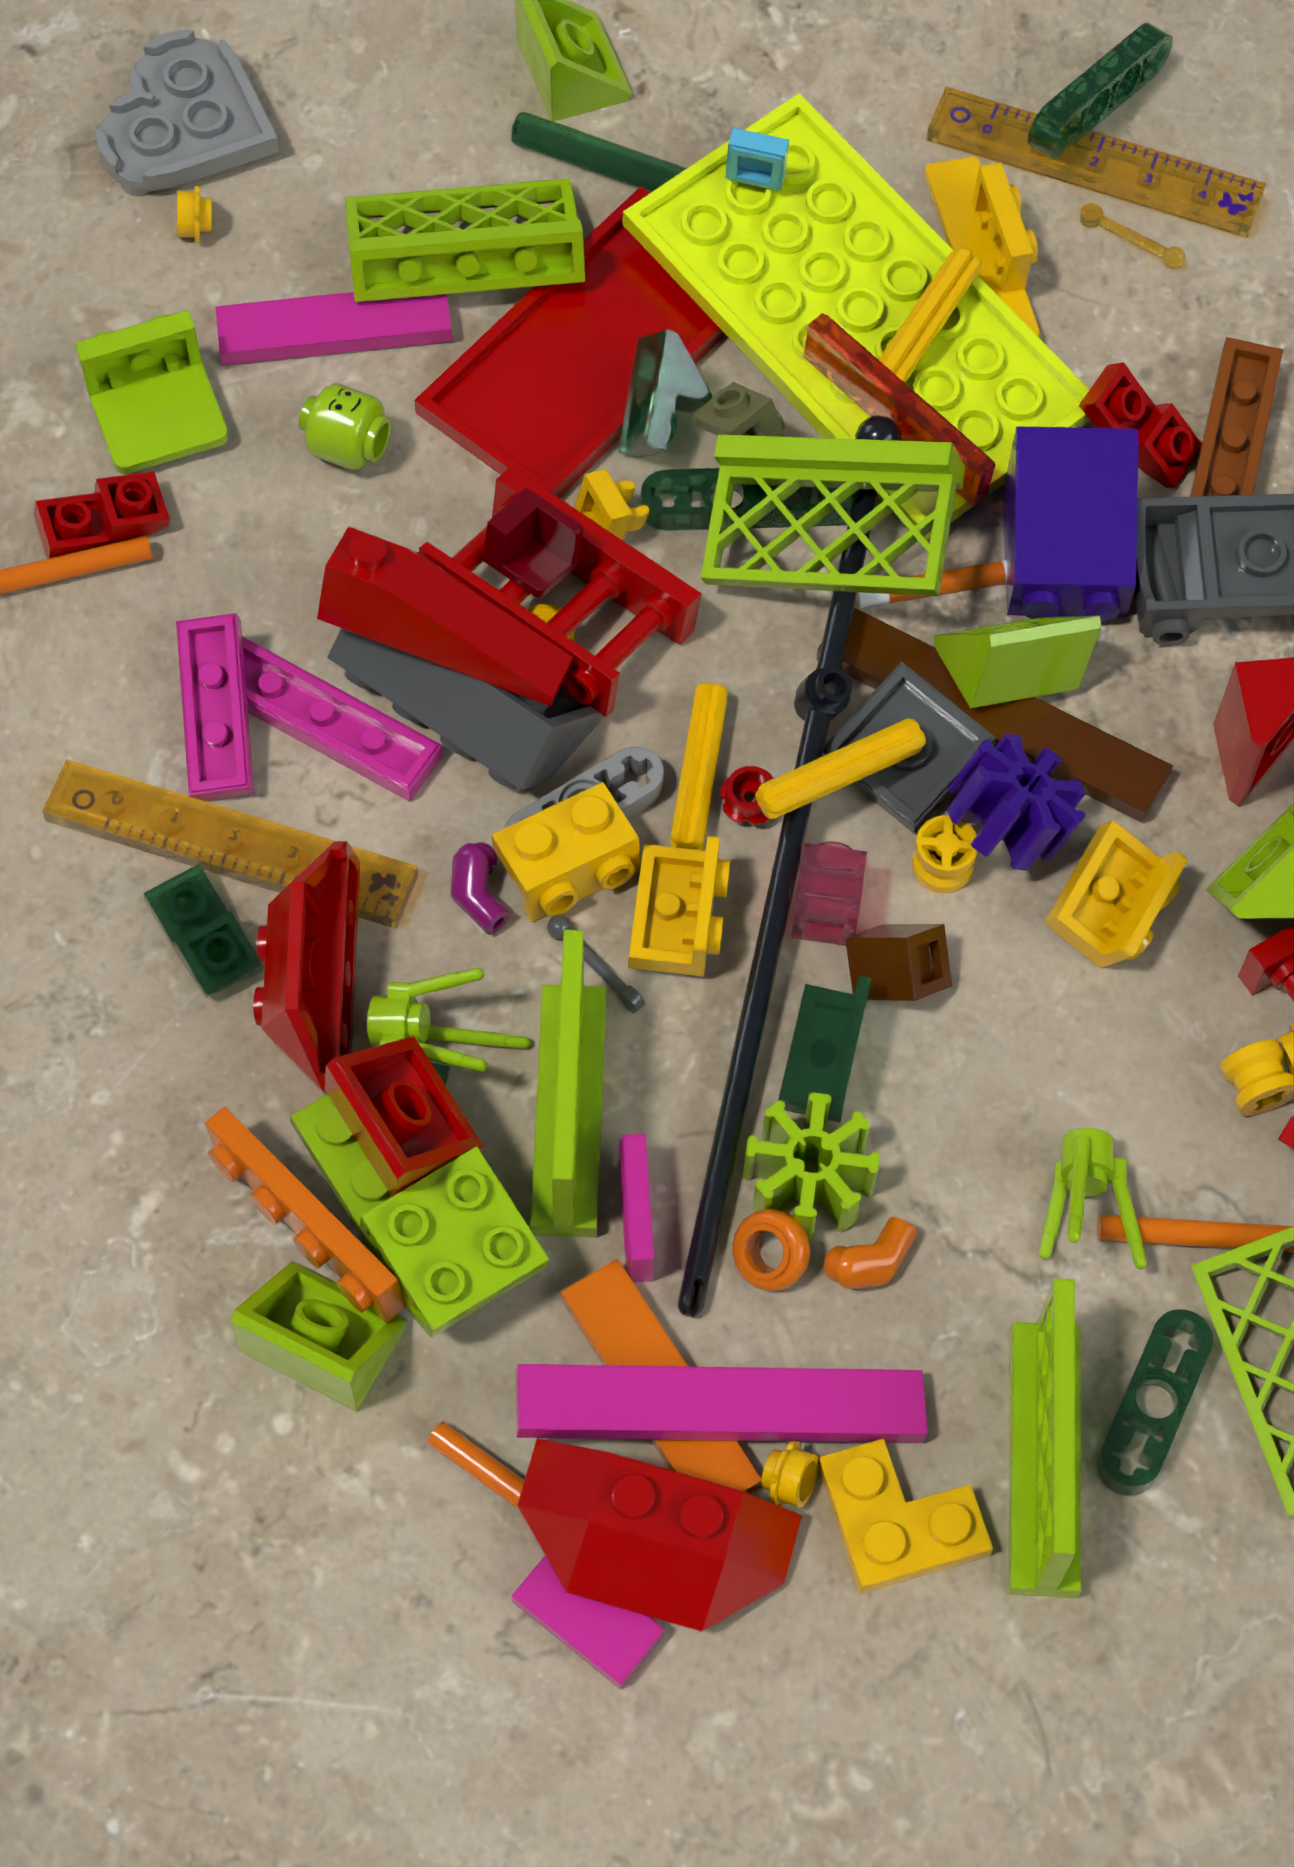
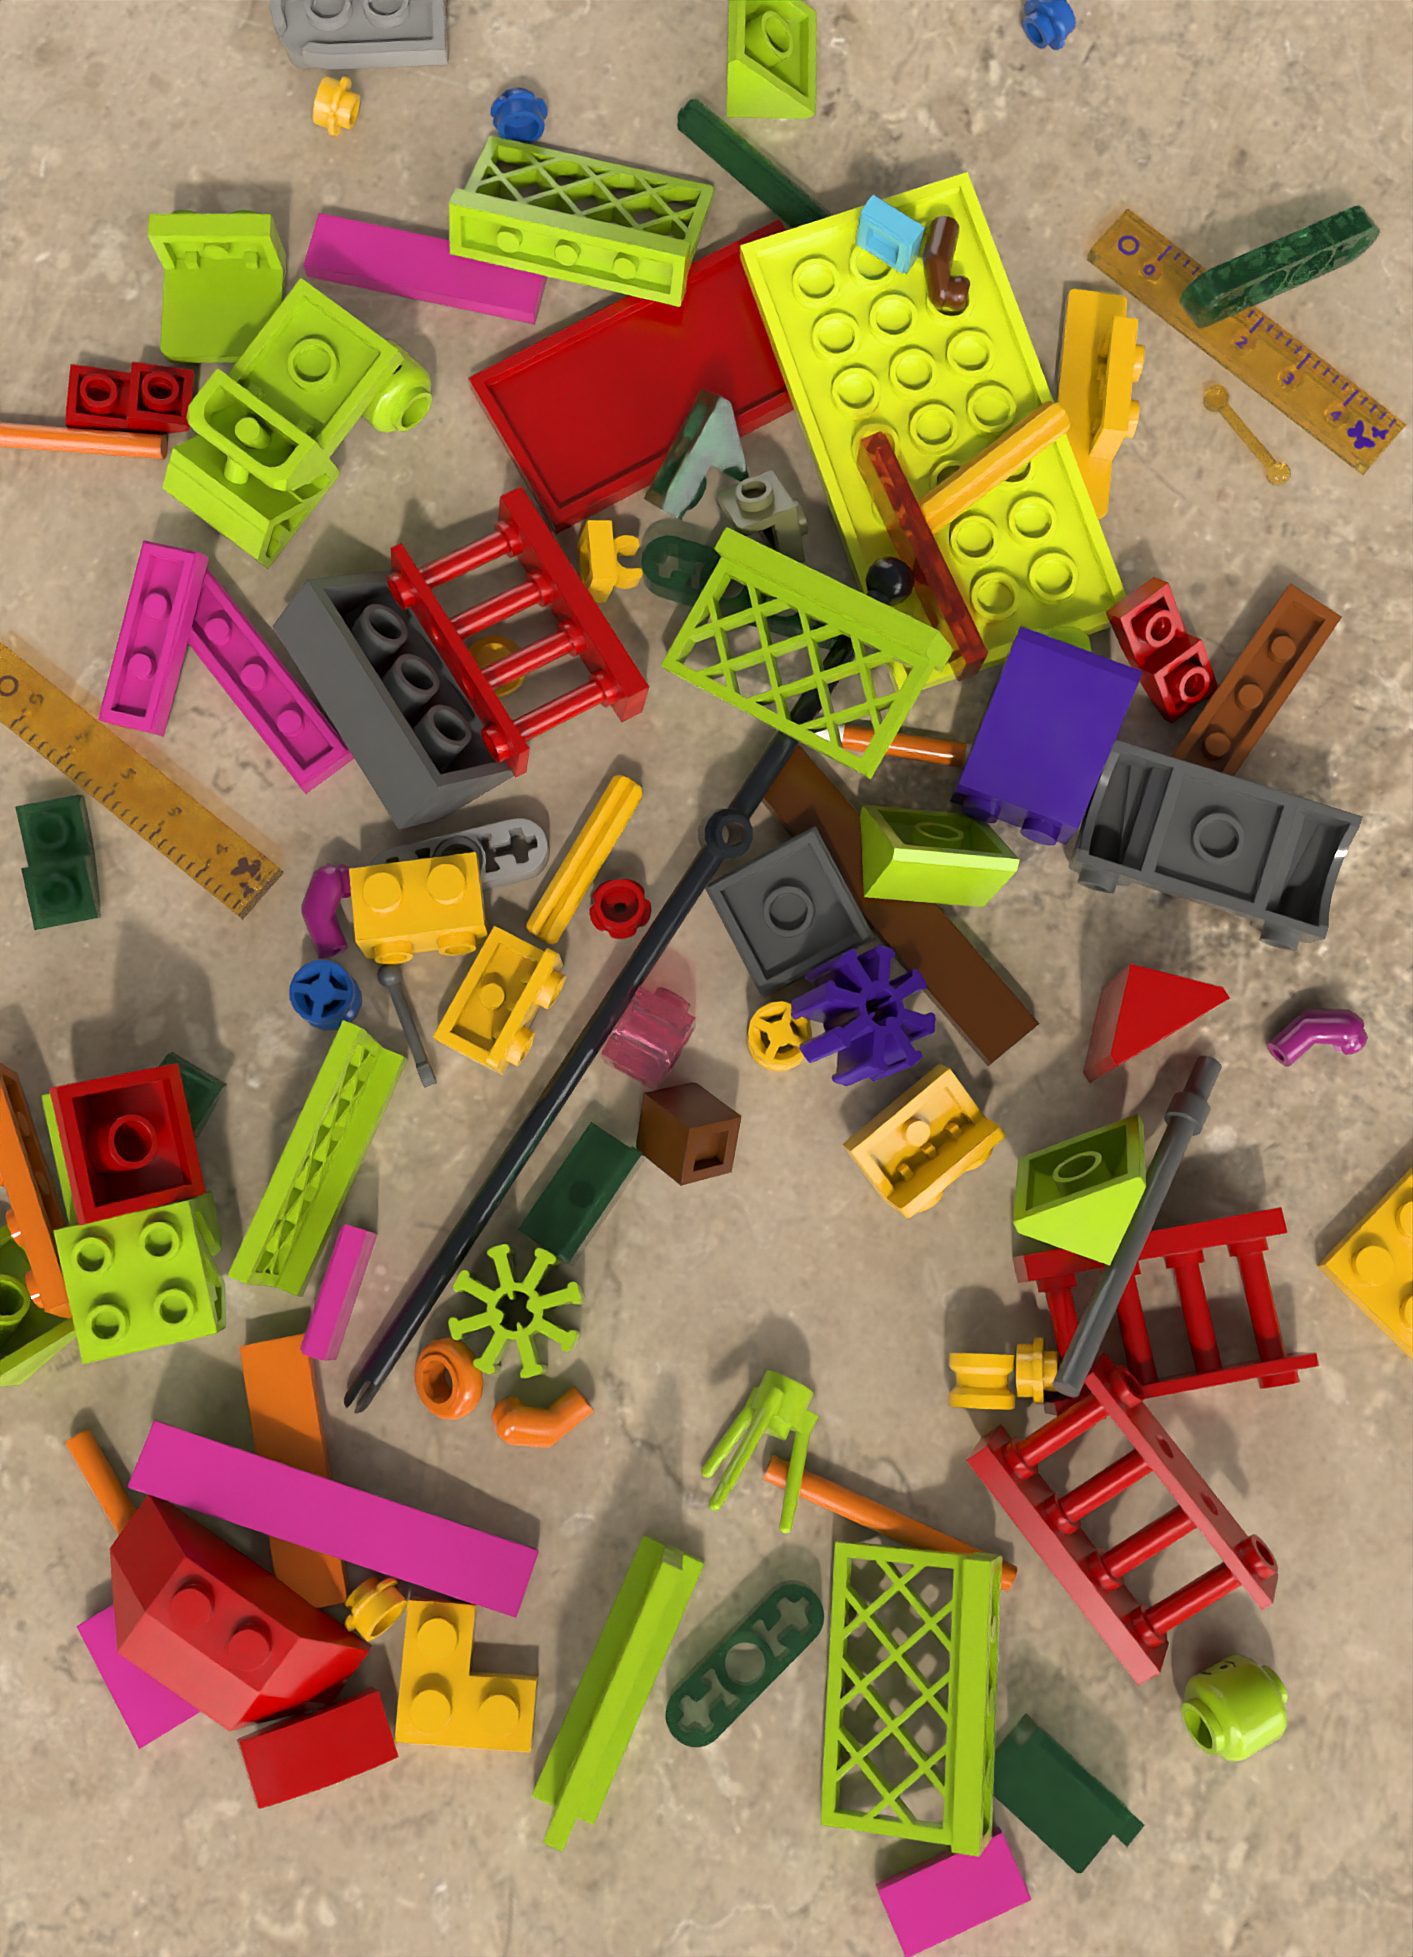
camera: 20 degrees right, 15 degrees up
red wedge [253,841,360,1095] -> none
red wedge [317,526,573,706] -> none
lime plant [367,968,531,1072] -> none
dark red panel [483,488,583,598] -> none
yellow axle [755,718,926,819] -> none
none -> lime piece [162,278,404,569]
none -> red slope [237,1687,399,1809]
none -> blue wheel [289,960,362,1031]
none -> blue plate [490,87,548,144]
none -> reddish brown arm [922,216,970,311]

